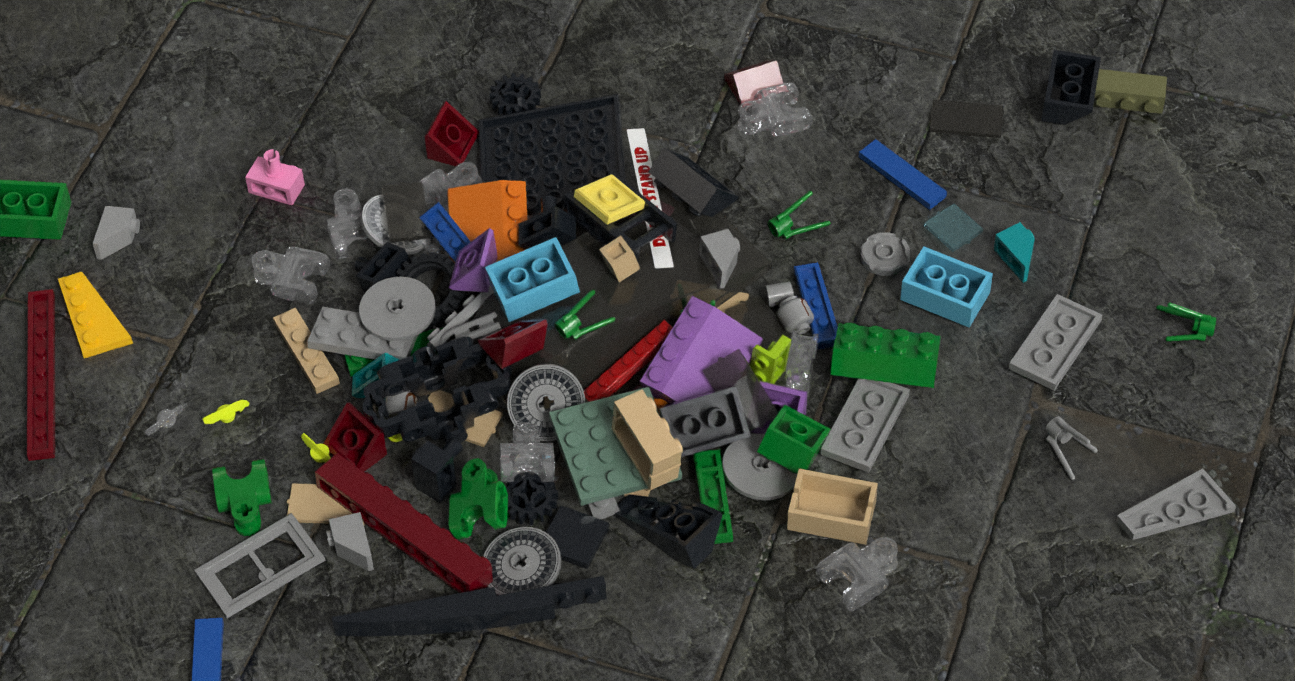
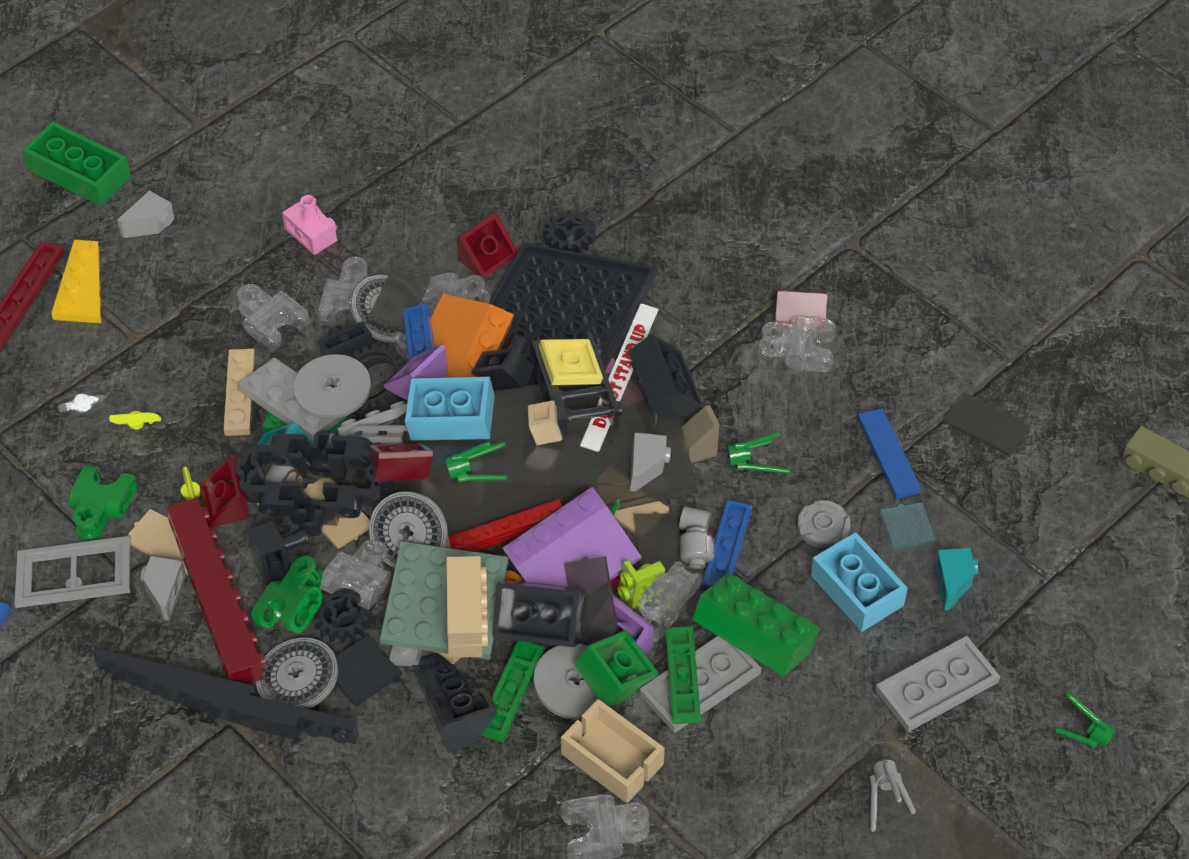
camera: 25 degrees right, 0 degrees up
black slope [1041,50,1101,125] -> none
none -> green plate [665,626,701,724]
none -> dark tan slope [676,405,720,464]

